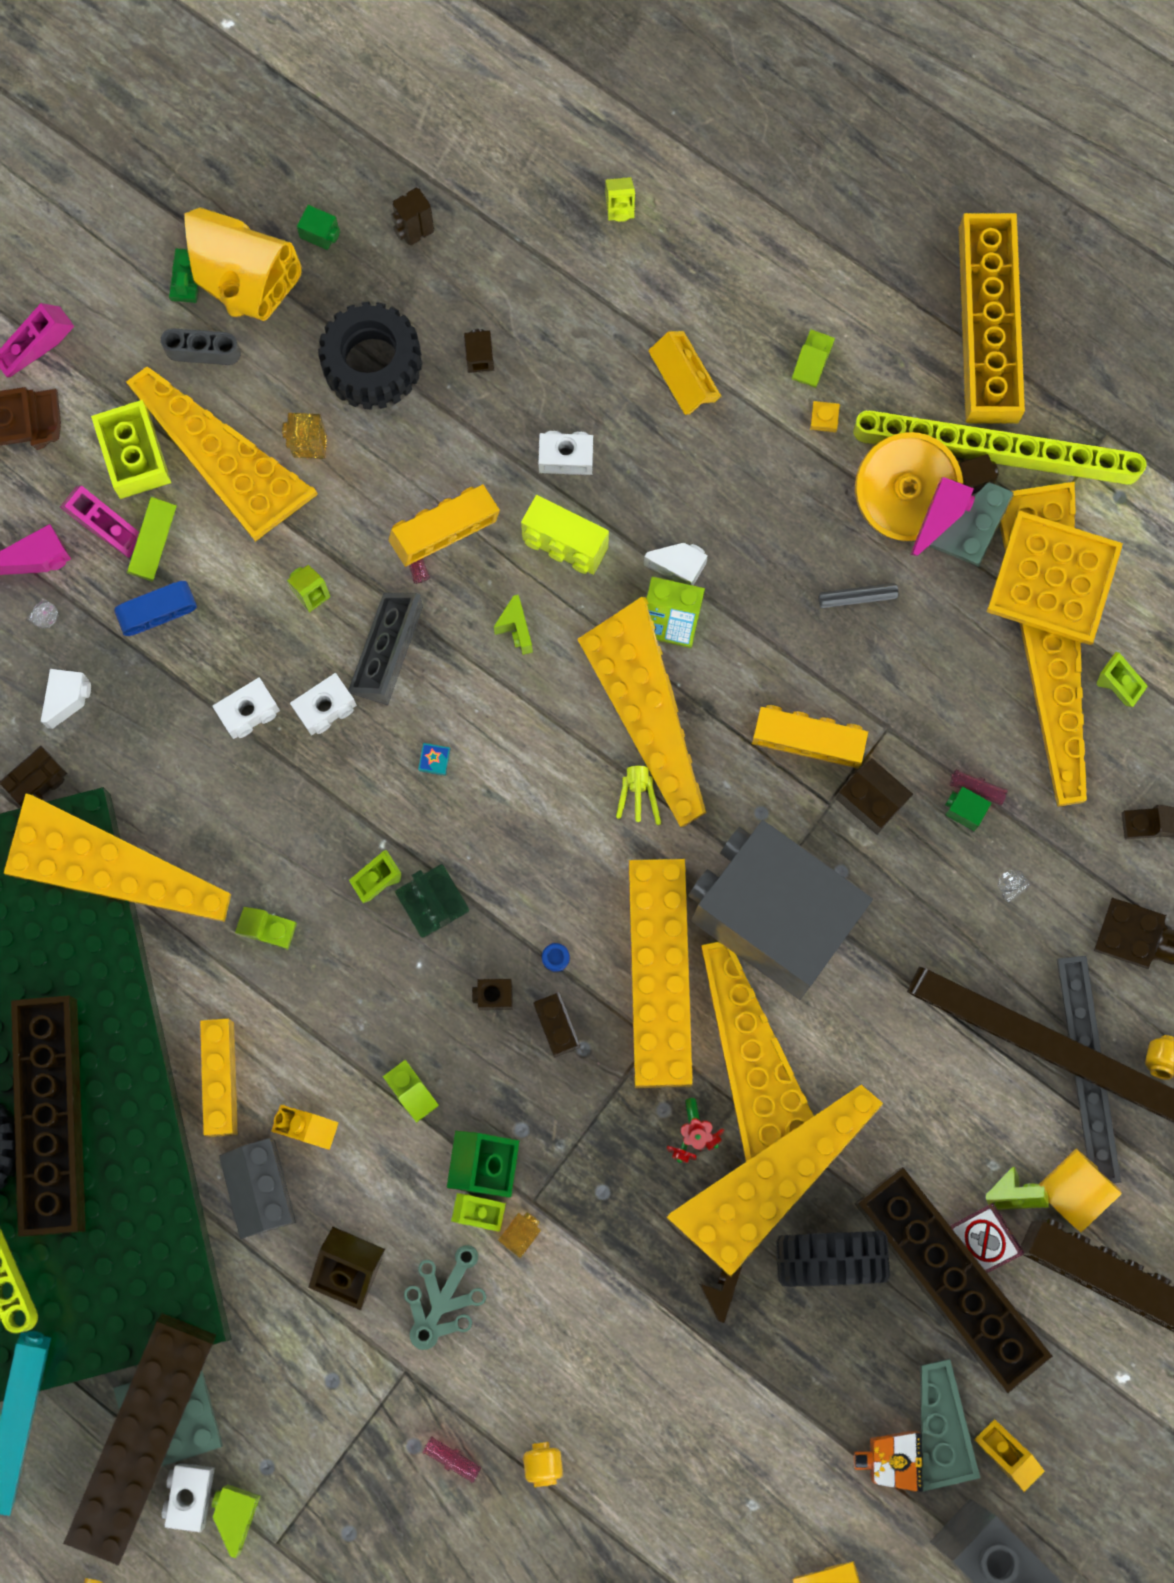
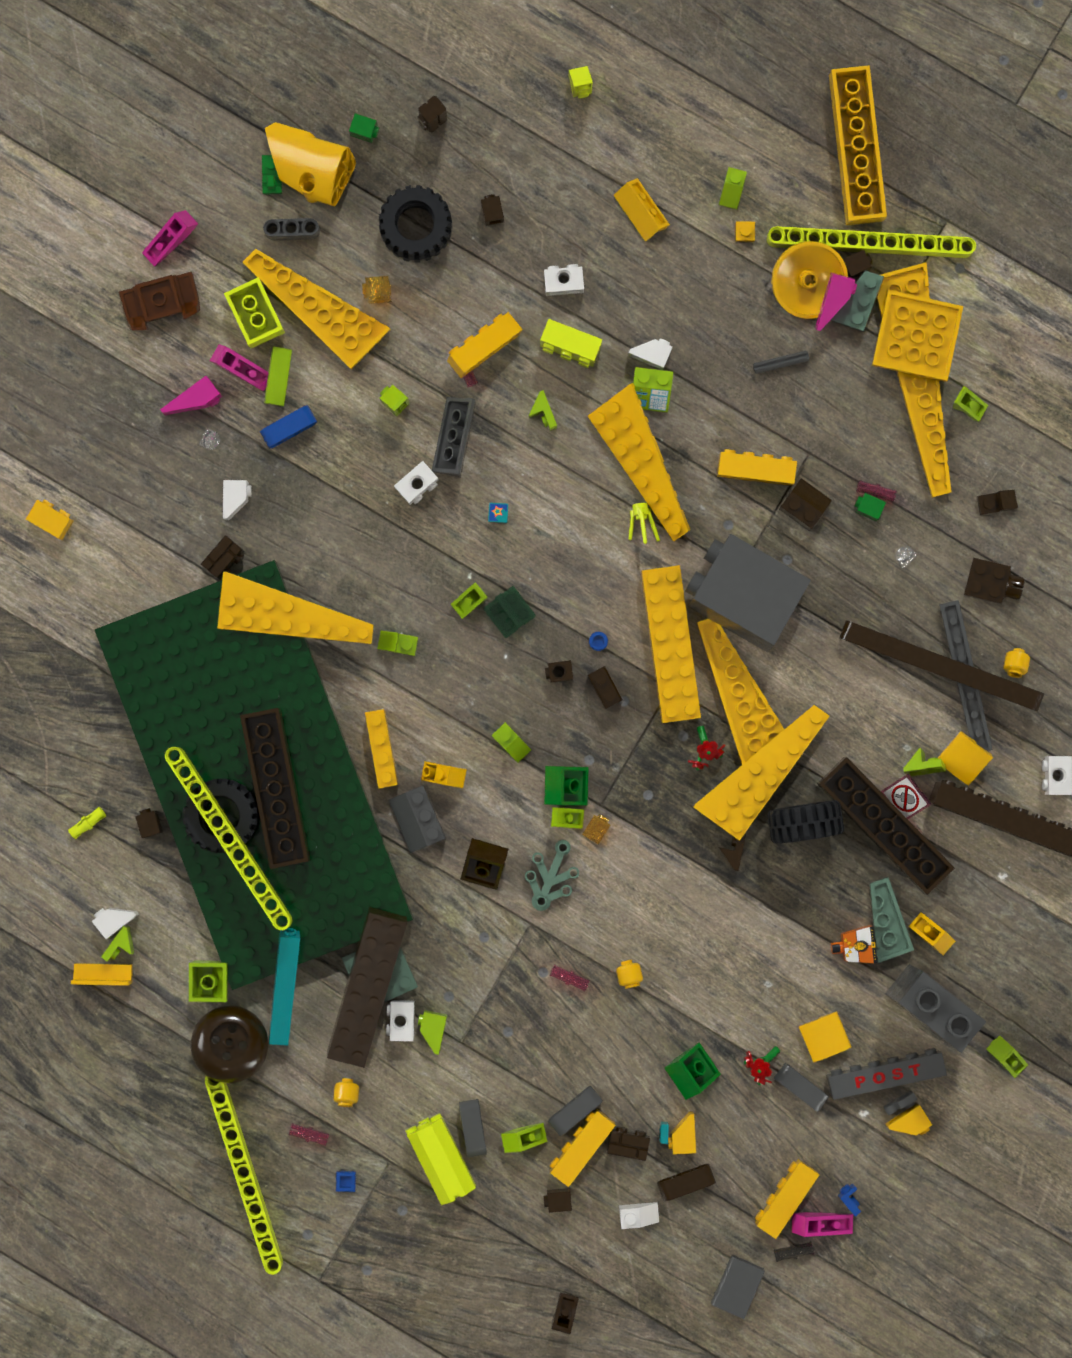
camera: 10 degrees left, 10 degrees up
white brick [212,677,280,739] -> none

